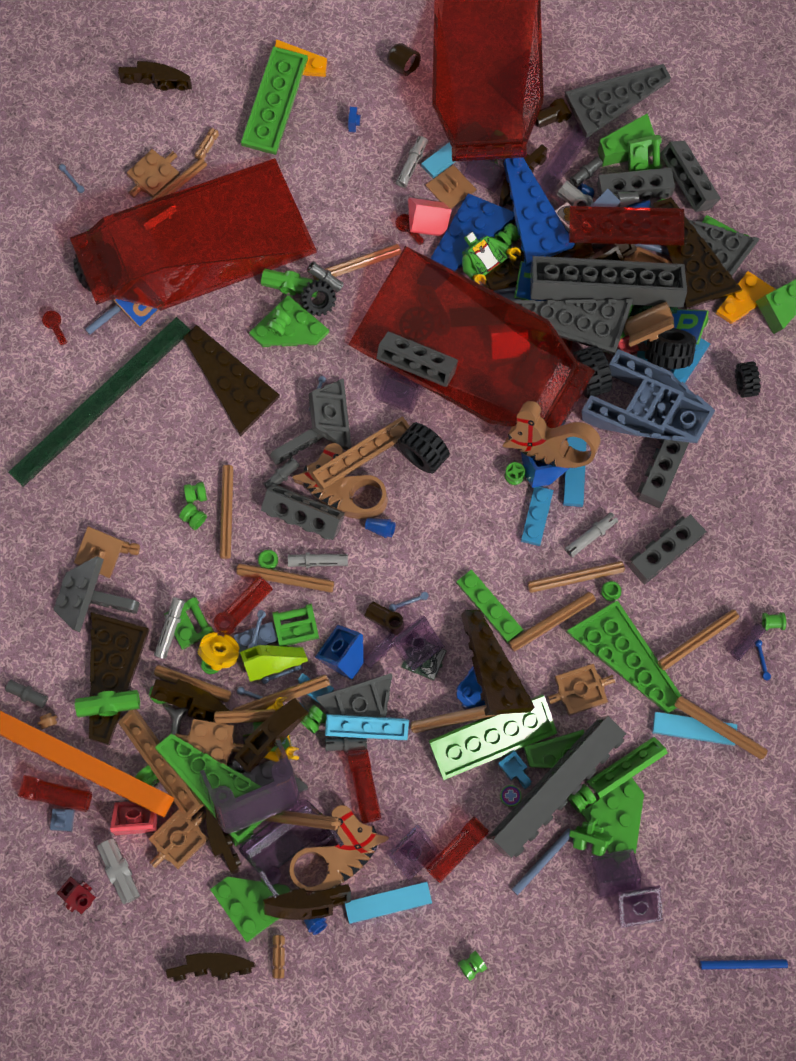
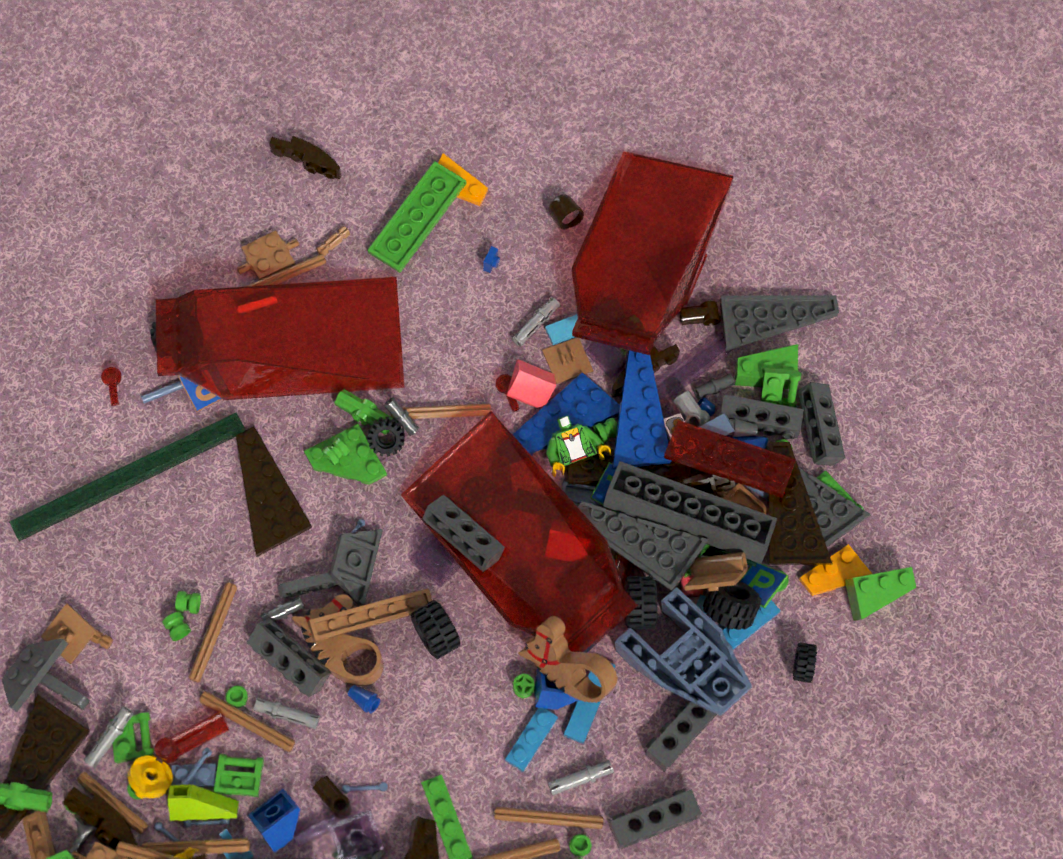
camera: 15 degrees right, 5 degrees down
sand blue hinge [59,164,85,193] -> none

